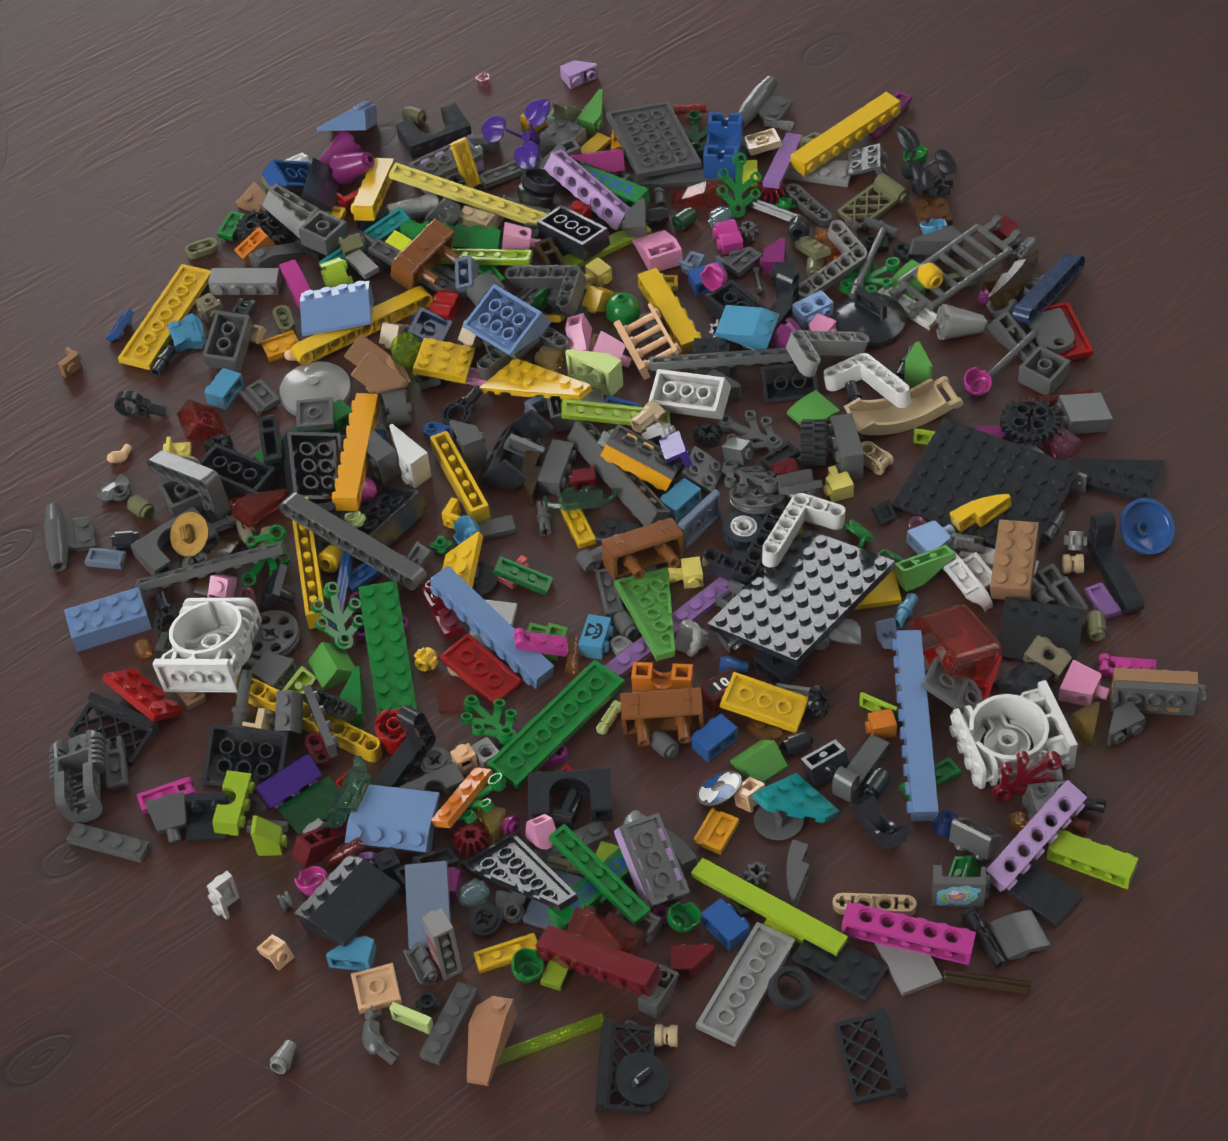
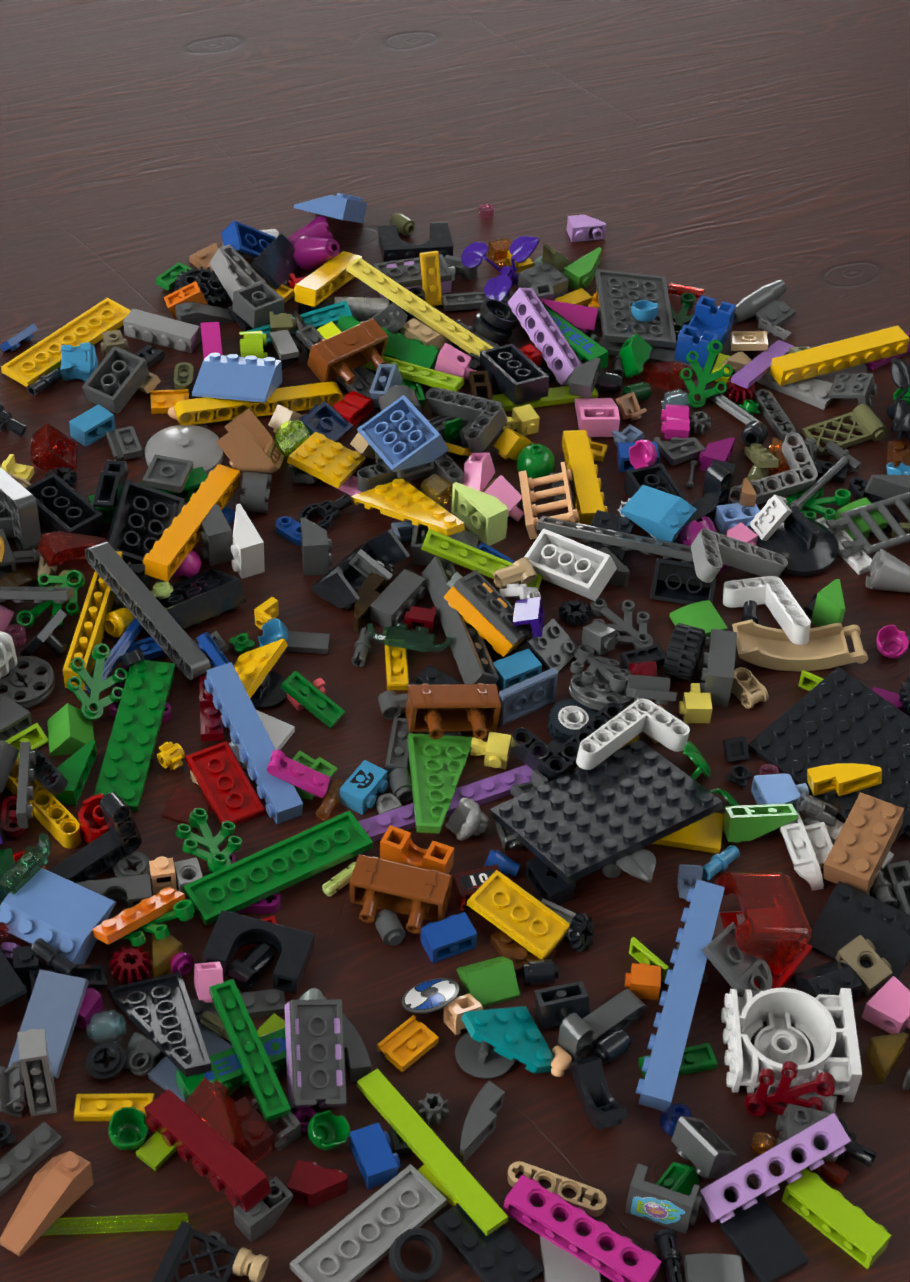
camera: 10 degrees right, 5 degrees down
olive plate [185,237,219,259] -> none
yellow brick [430,430,491,523] -> none
yellow head [917,262,943,289] -> none
none -> black axle [32,938,78,976]
none -> black beam [119,648,145,666]
none -> blue plate [196,632,230,668]
none -> clear orange brick [488,237,512,265]
none -> light nougat arm [551,1045,572,1077]
none -> medium nougat bracket [615,392,647,421]
none -> green slope [619,333,652,379]
none -> dark azure hair [631,300,659,323]
none -> tan slope [724,351,752,372]
none -> black plate [726,765,752,787]
none -> medium nougat slope [739,478,757,507]
none -> white bracket [749,494,792,541]

